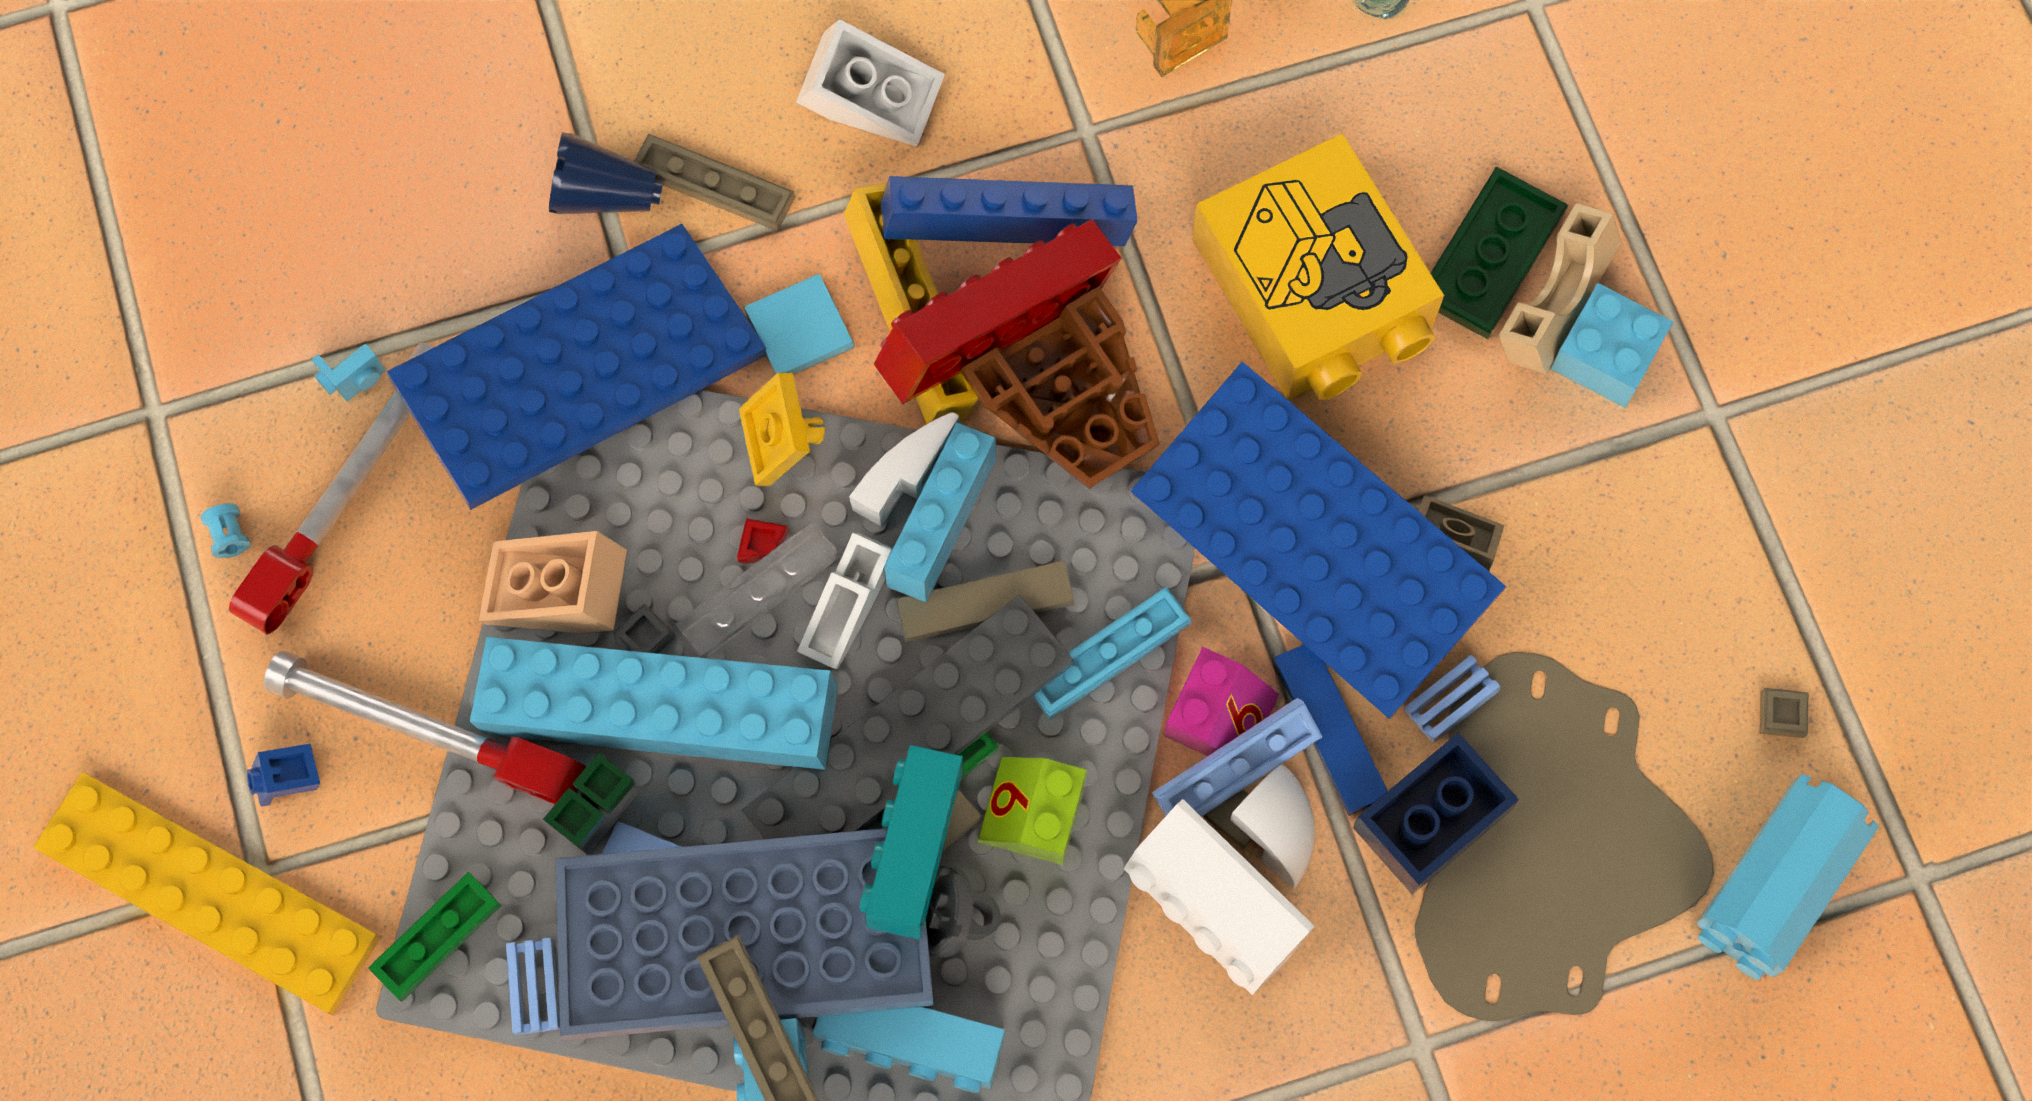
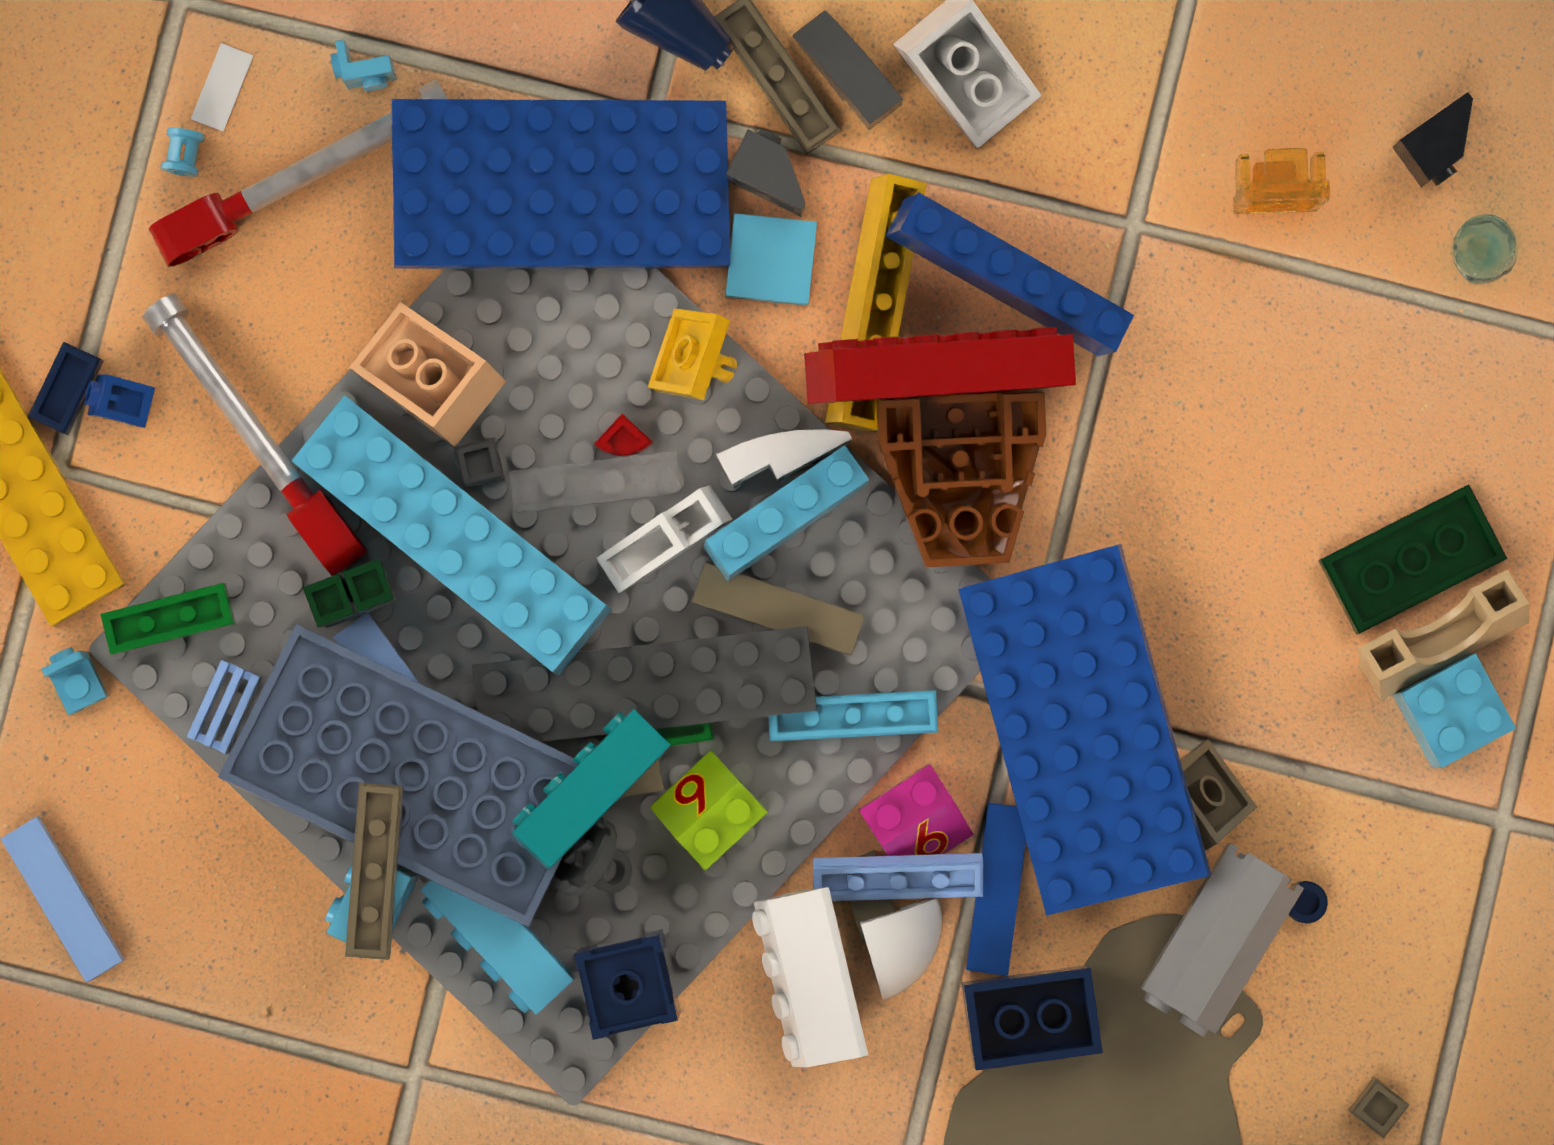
camera: 30 degrees right, 15 degrees up
yellow brick [1192,133,1444,401] -> none
light blue tile [1405,655,1500,744] -> none
none -> dark blue tile [27,341,104,435]
none -> medium azure bracket [41,647,109,715]
none -> white sticker [191,43,254,132]
none -> dark blue container [574,929,681,1040]
none -> dark grey slope [726,129,805,217]
none -> dark grey slope [792,10,903,130]
none -> light grey brick [1140,843,1304,1037]
none -> dark blue tile [1288,881,1328,923]

